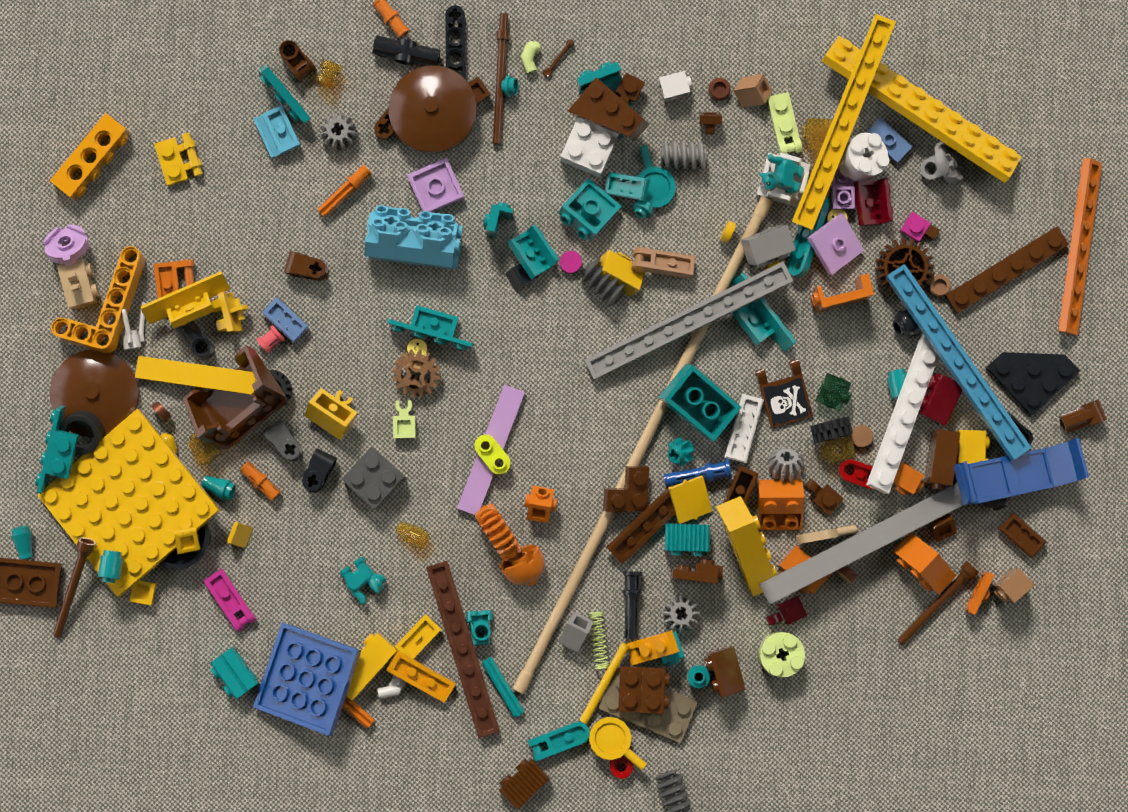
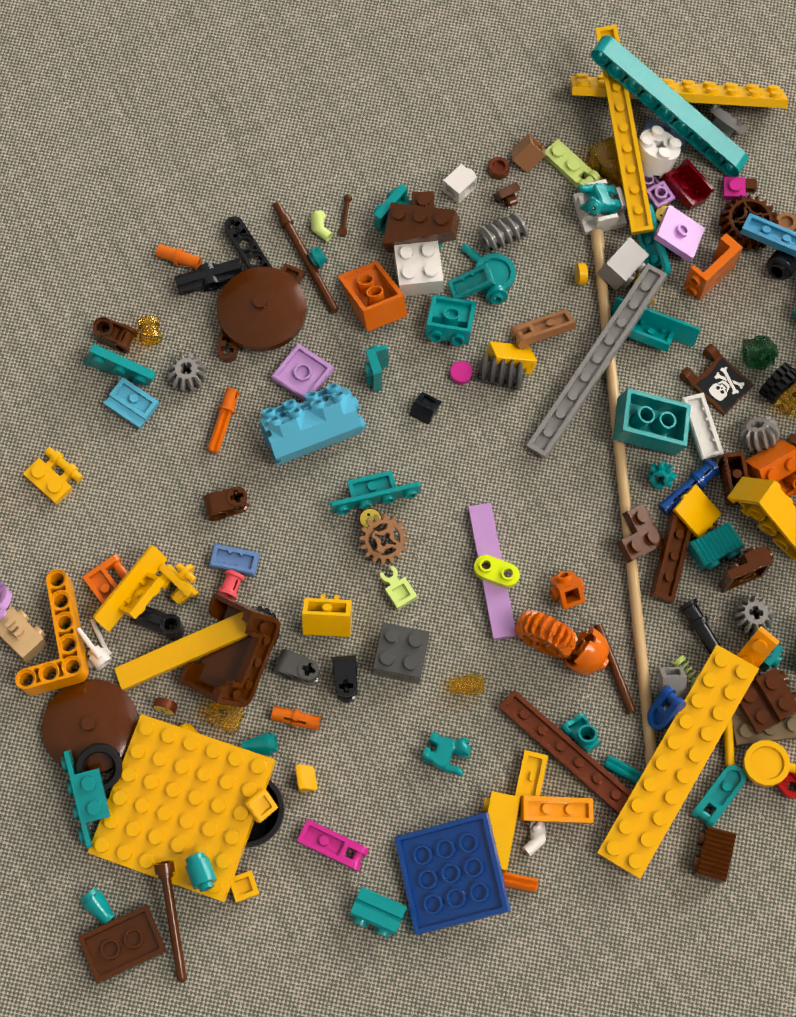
camera: 30 degrees left, 15 degrees down
teal bracket [507,224,559,280] -> none
none -> orange slope [337,260,408,332]
none -> beam [591,35,748,177]
none -> reddish brown bar [593,624,637,715]
none -> yellow plate [597,645,759,880]
none -> blue plate [647,686,686,730]

